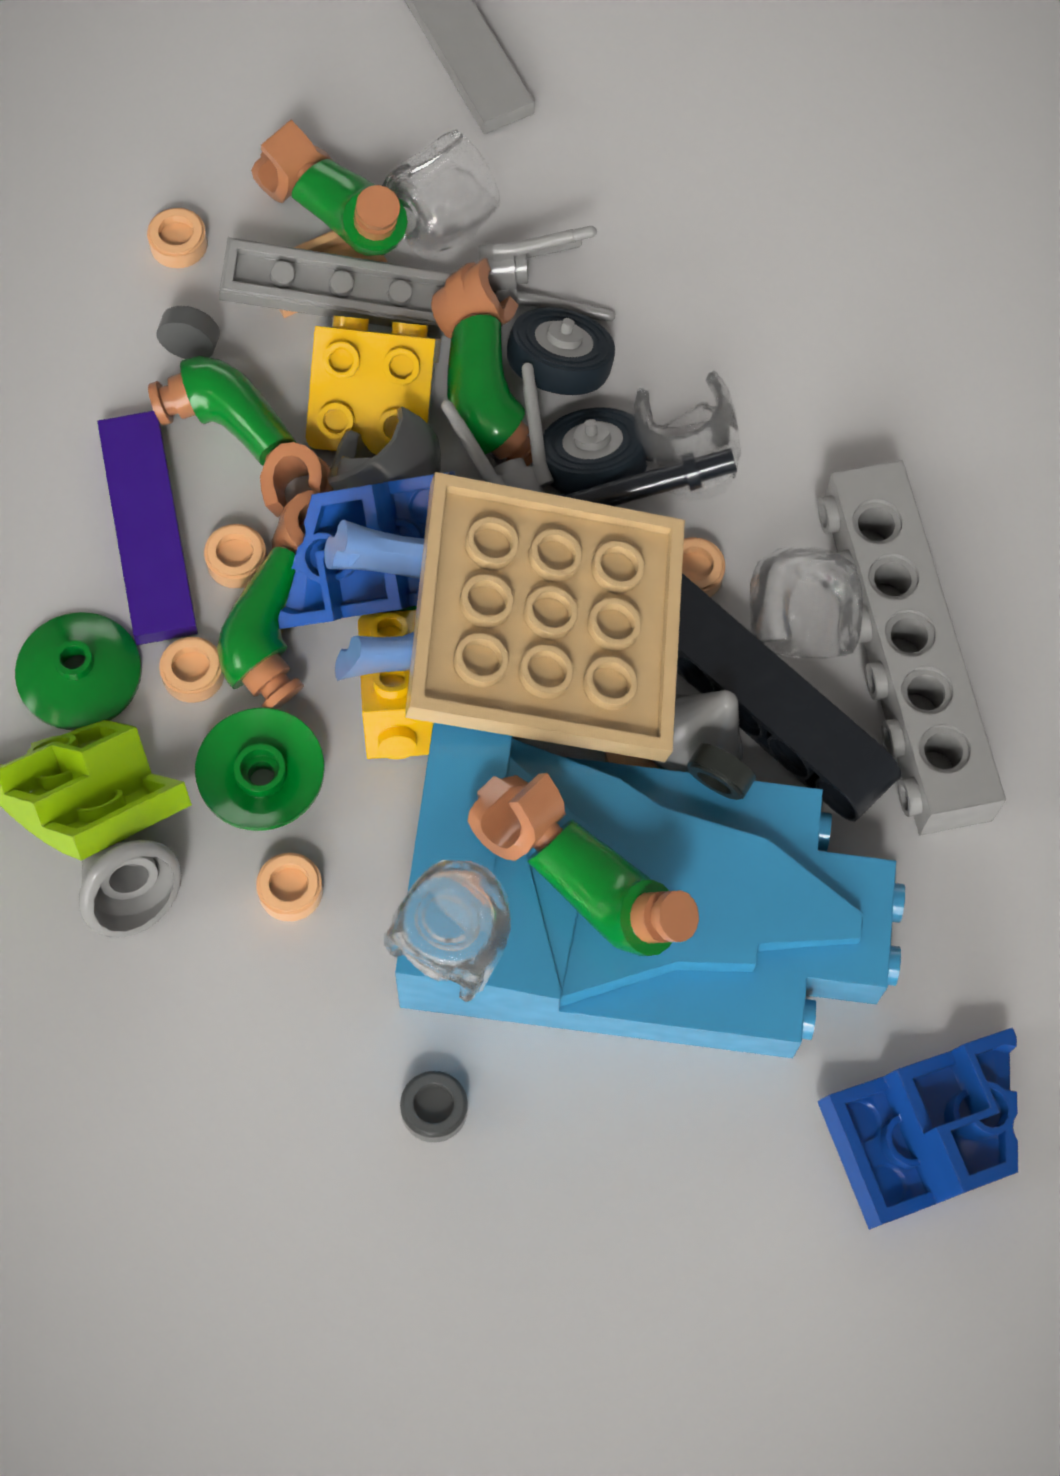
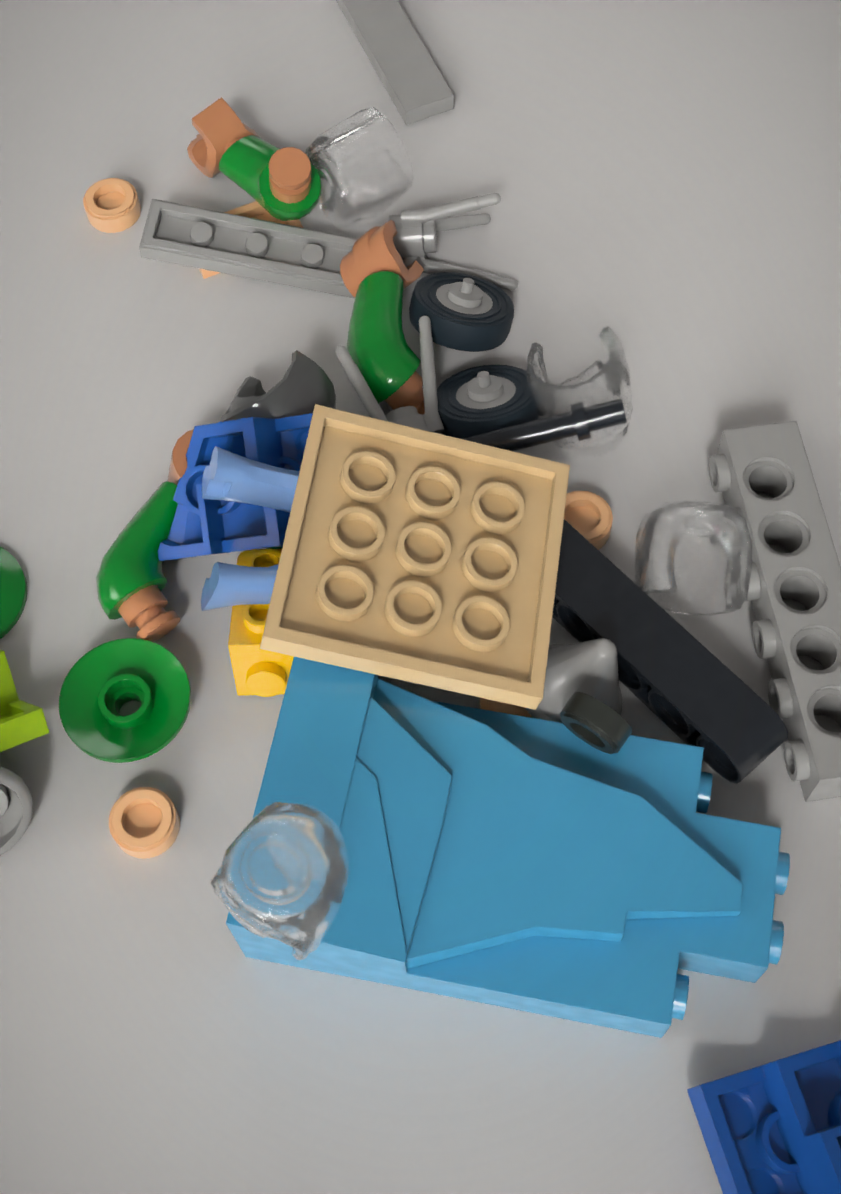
camera: 10 degrees right, 5 degrees down
dark purple tile [97,411,198,646] -> none
piece [148,356,334,517] -> none
dark grey tile [156,306,220,359] -> none
light nougat tile [159,637,224,703] -> none
light nougat tile [204,524,267,588] -> none
yellow bracket [305,315,441,455] -> none
dark grey tile [400,1071,468,1142] -> none
piece [468,773,699,956] -> none

